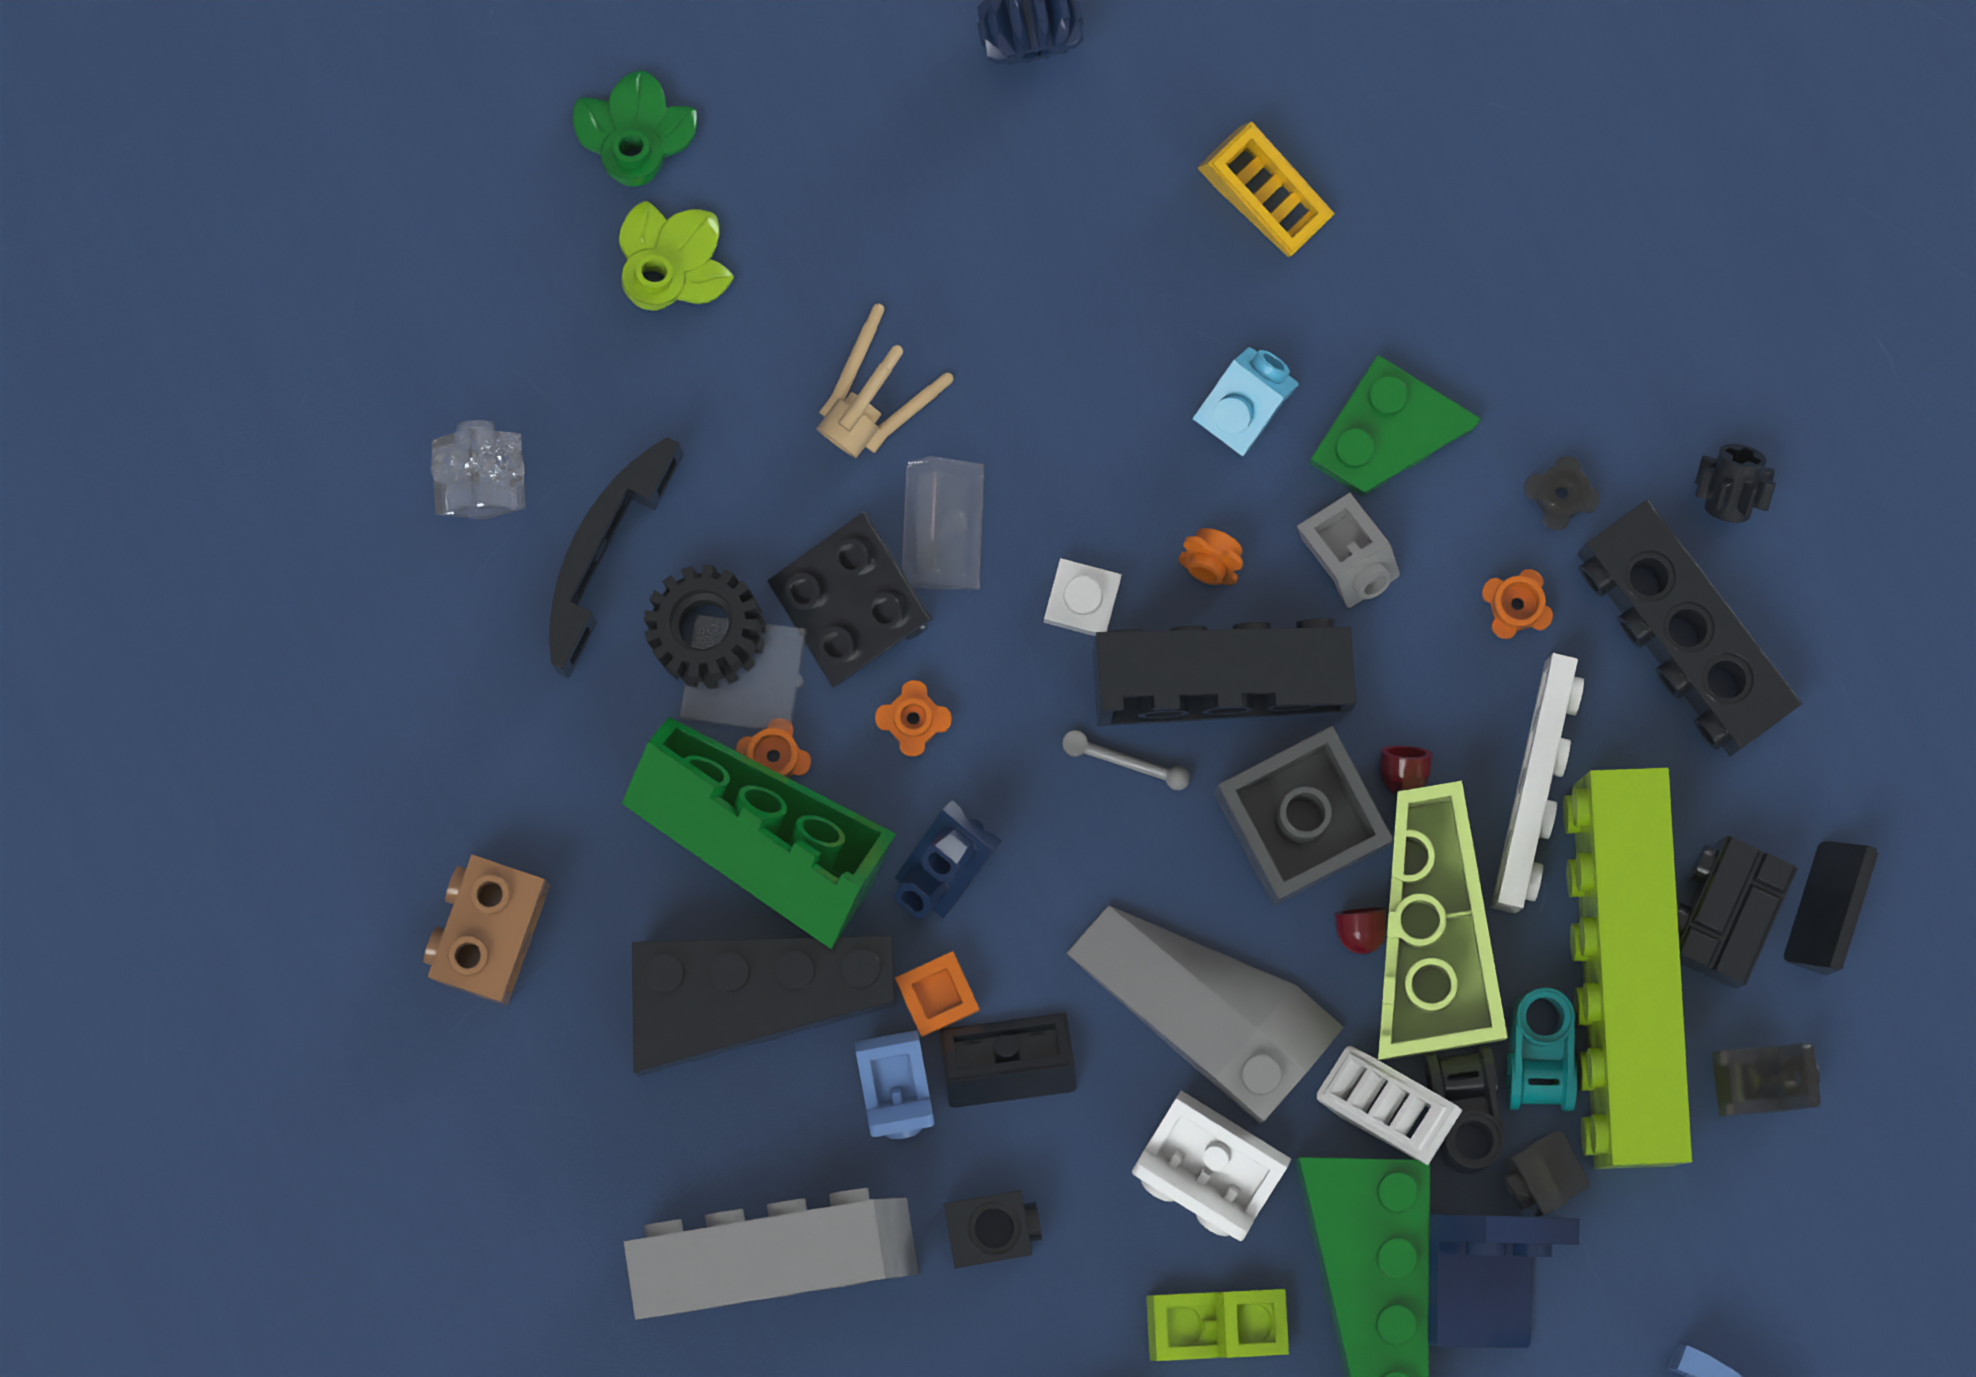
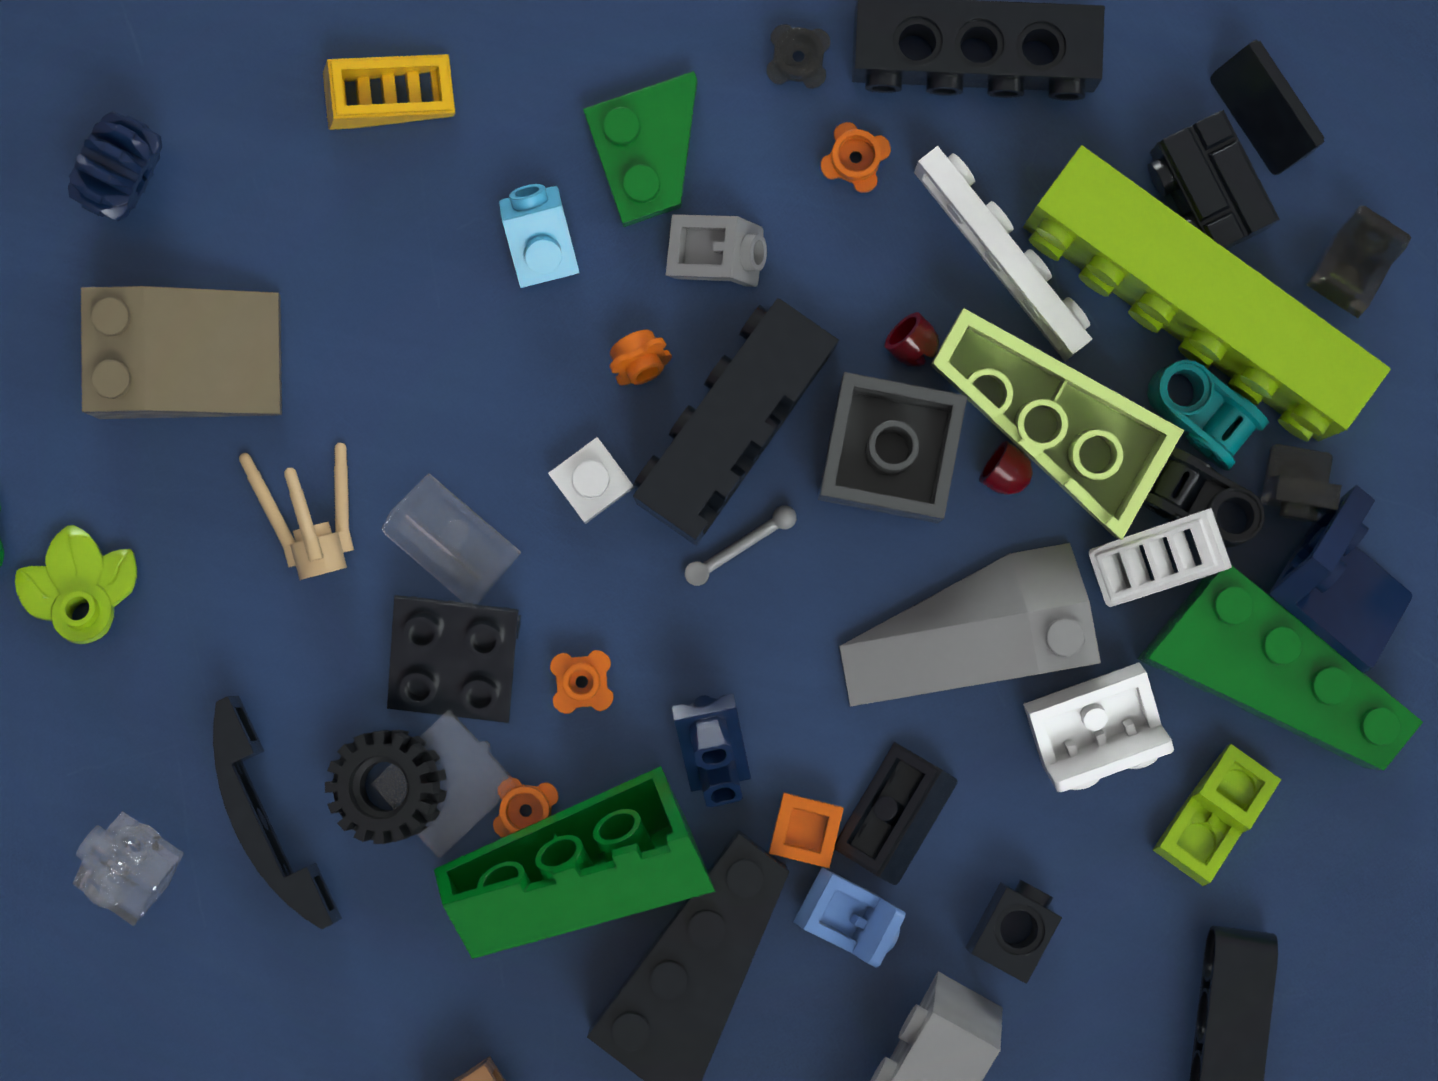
camera: 50 degrees left, 5 degrees up
none -> dark tan slope [81,286,282,419]

